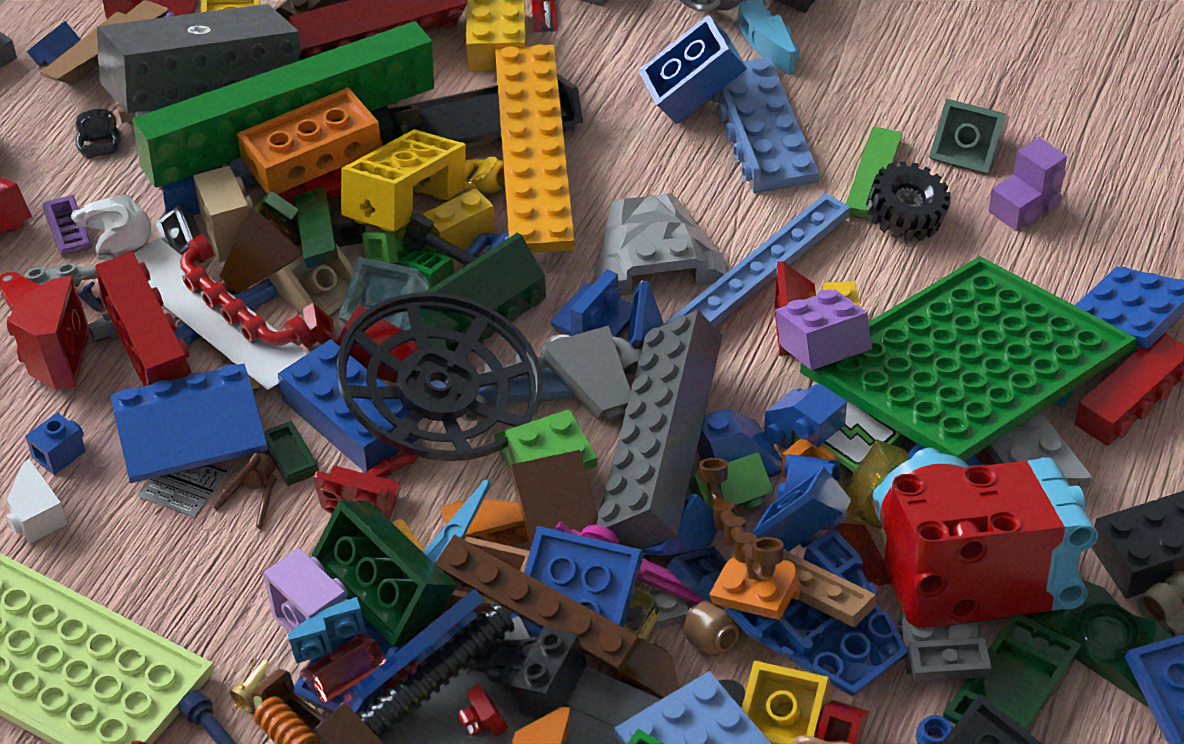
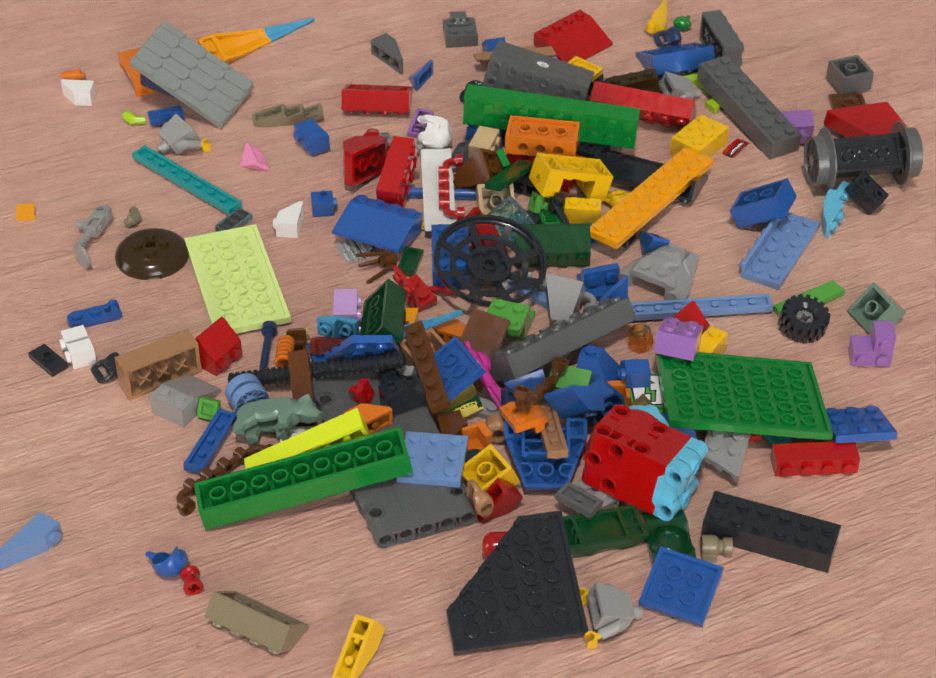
camera: 40 degrees right, 5 degrees down
none -> orange panel [461,421,492,452]
none -> clear orange head [627,323,654,352]
none -> blue slope [640,231,670,255]

